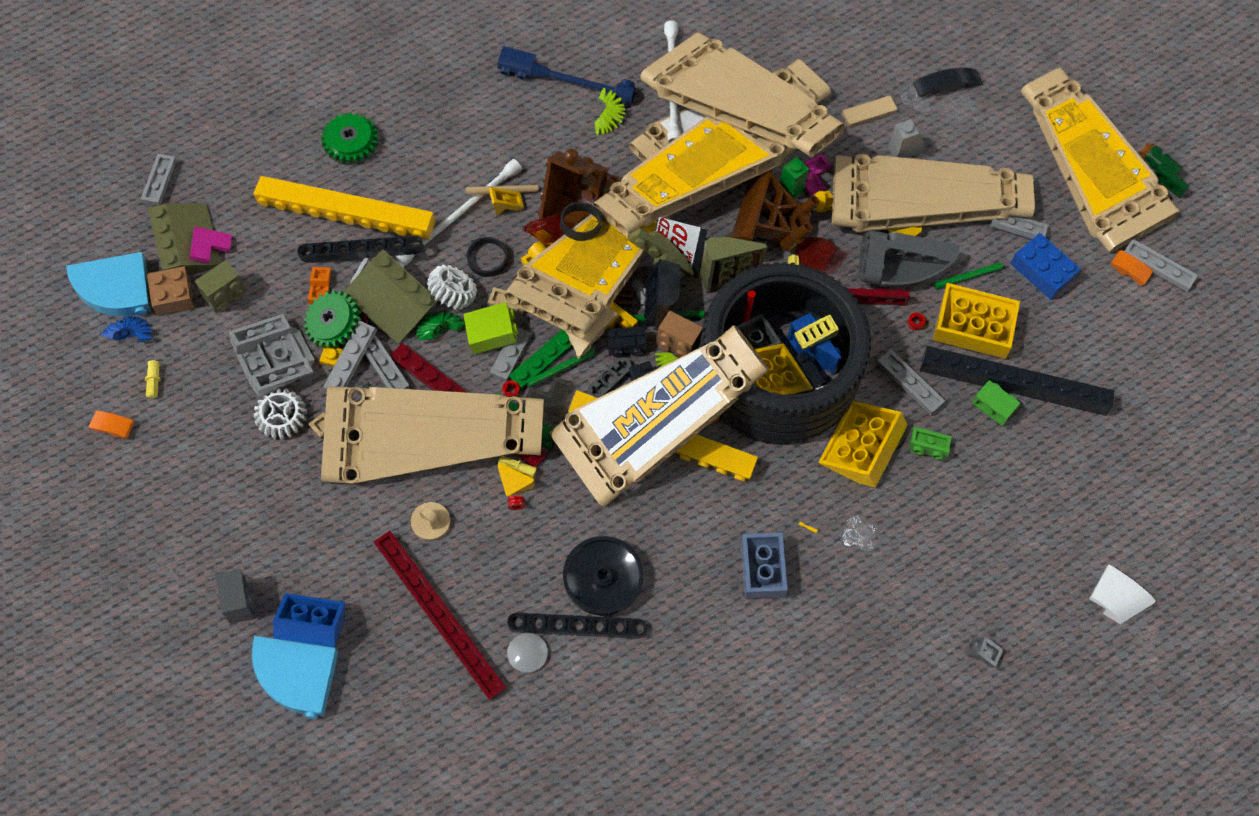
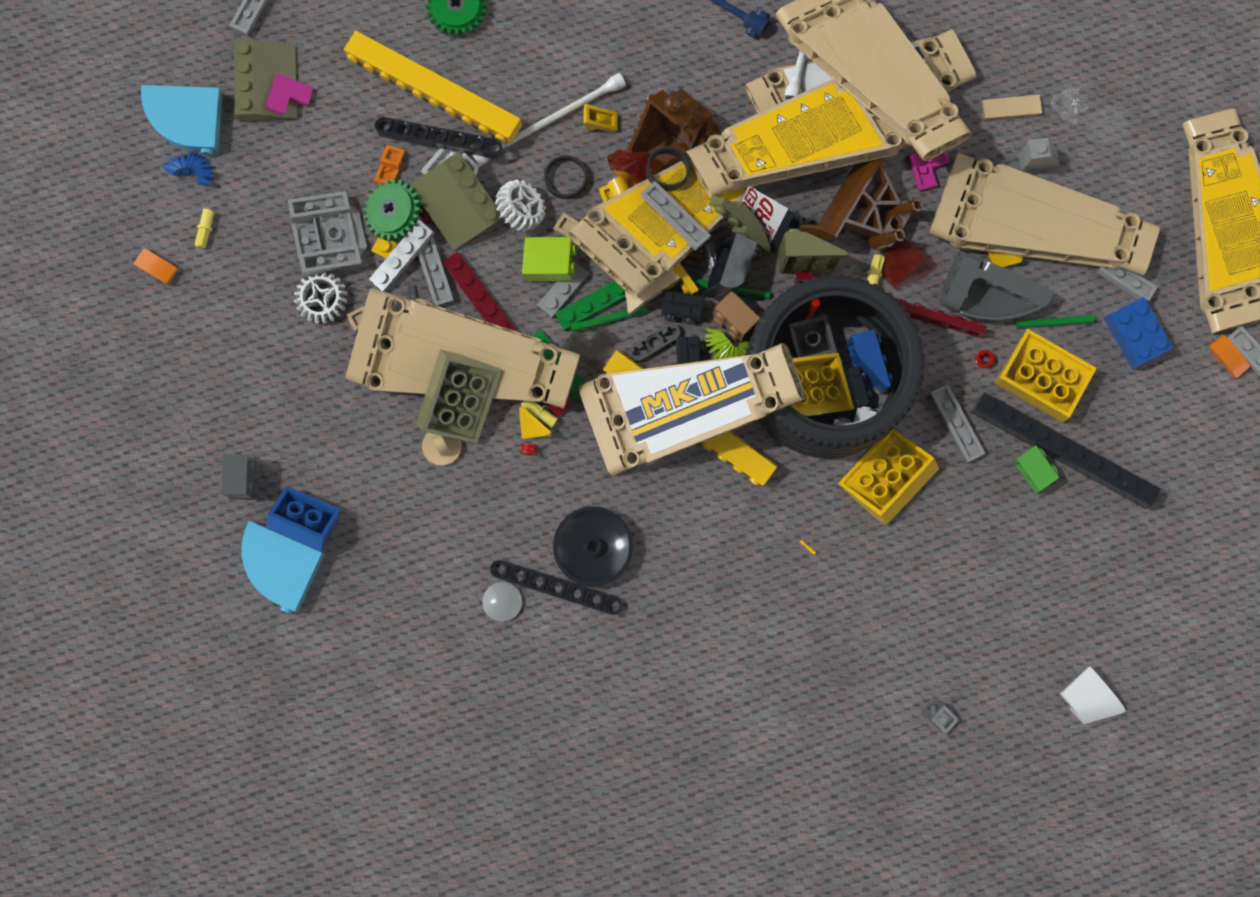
camera: 15 degrees right, 15 degrees up
medium nougat brick [147,266,195,316] -> none
olive brick [195,260,246,313] -> none
dark red plate [373,531,506,701] -> none
green hair [416,311,465,341] -> none
tan piece [466,185,538,194] -> none
red bush [502,380,520,397] -> none
lime hair [595,88,625,135] -> none
sand blue brick [741,533,788,599] -> none
green brick [780,157,809,199] -> none
light yellow slope [794,315,839,350] -> none
yellow plate [814,190,833,213] -> none
clear plate [842,515,878,552] -> none
bright green bracket [908,427,952,460] -> none
black slope [913,68,983,97] -> none
none -> olive slope [416,349,502,444]
none -> light grey plate [640,181,711,251]

